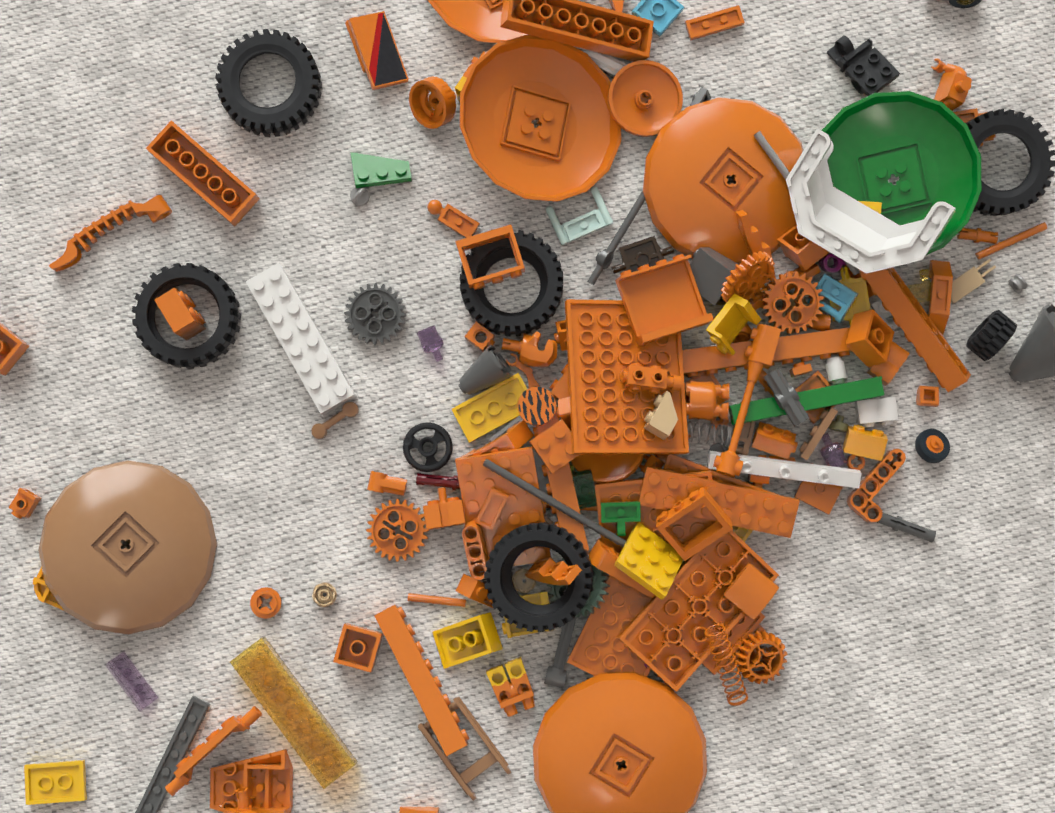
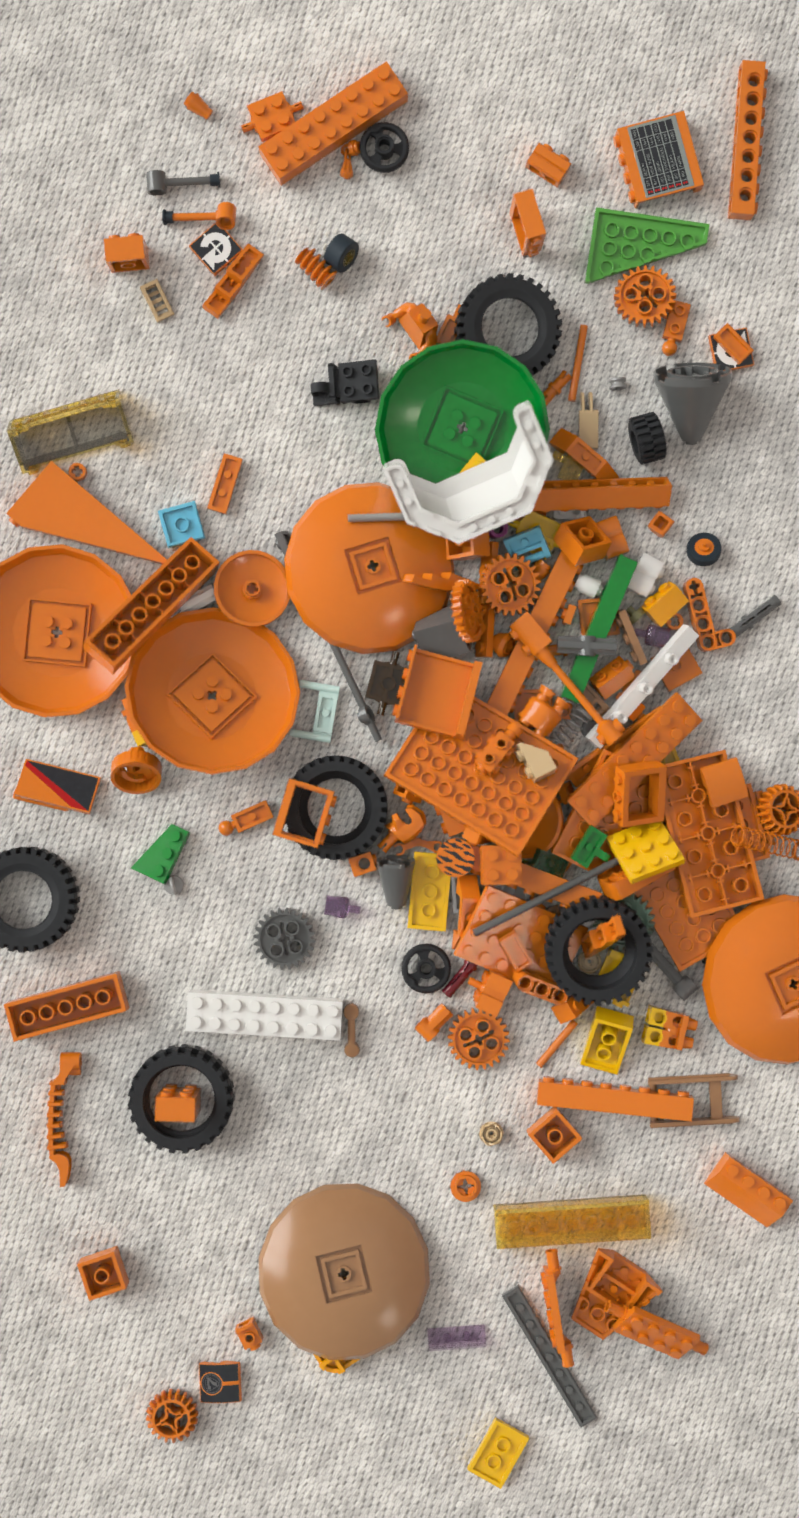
camera: 55 degrees left, 5 degrees up
yellow panel [706,293,762,355] -> none

